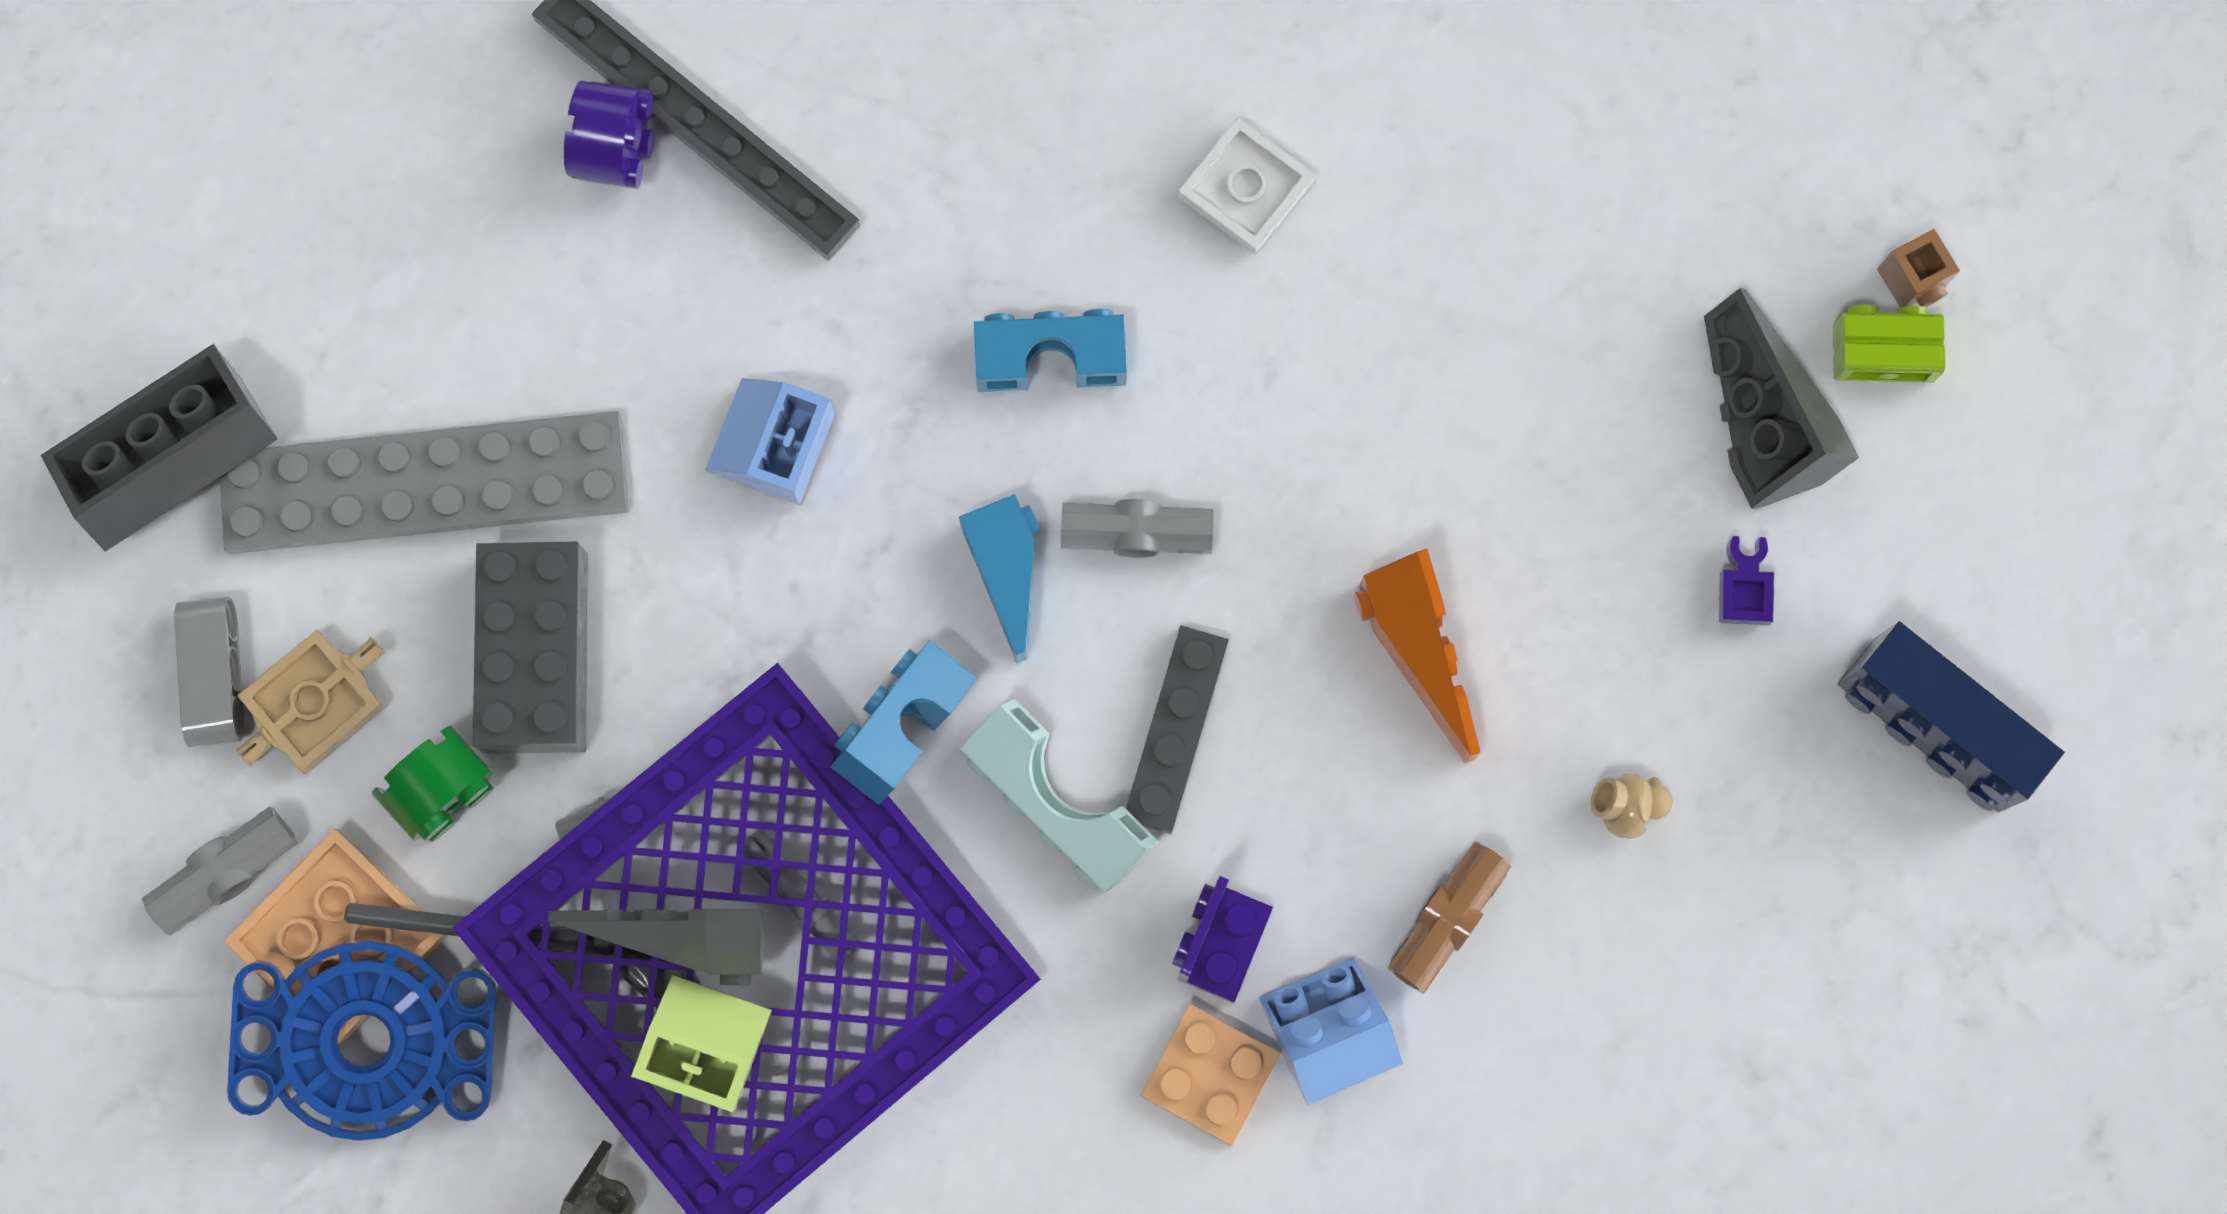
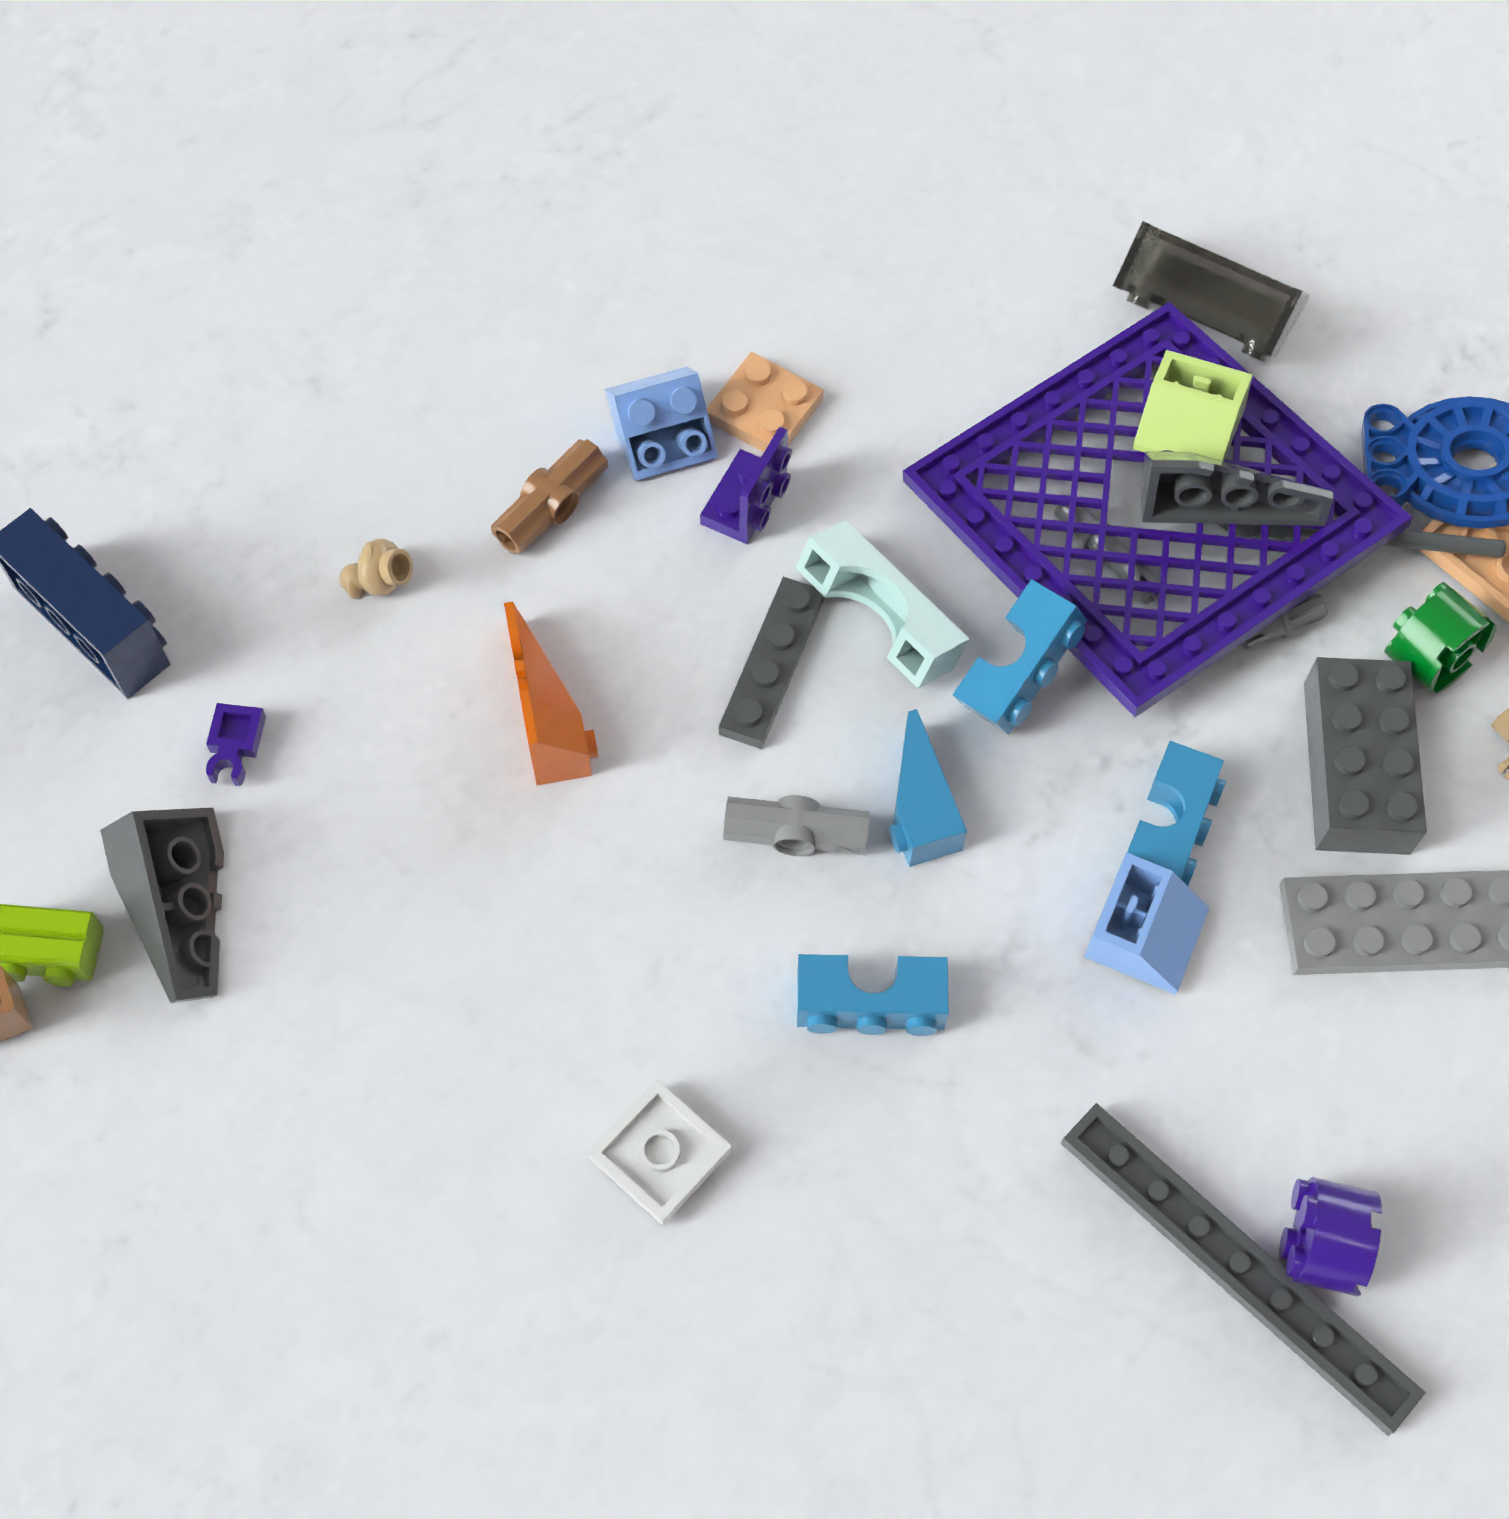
camera: 175 degrees left, 15 degrees down
none -> dark azure arch [1127,740,1226,886]

